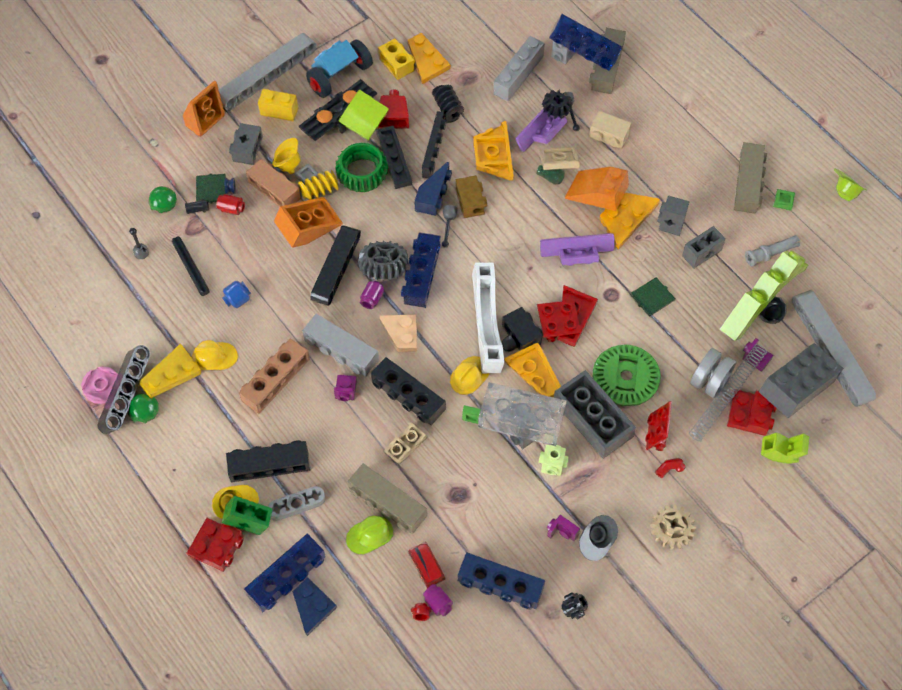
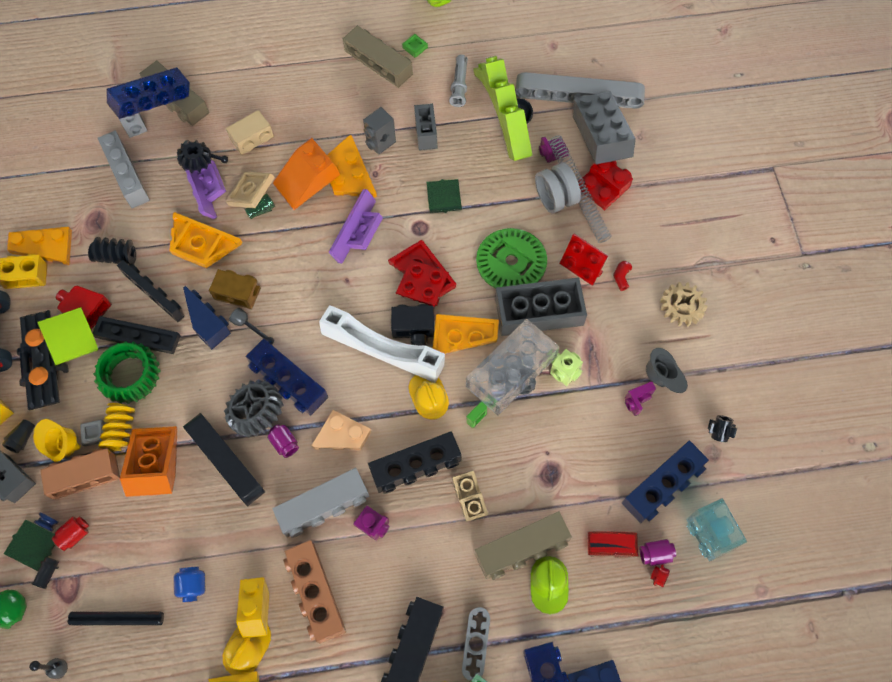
camera: 60 degrees left, 5 degrees up
lime brick [761,432,809,464] -> none
none -> black cone [2,419,35,454]
none -> yellow brick [236,577,270,638]
none -> clear light blue brick [686,498,747,562]

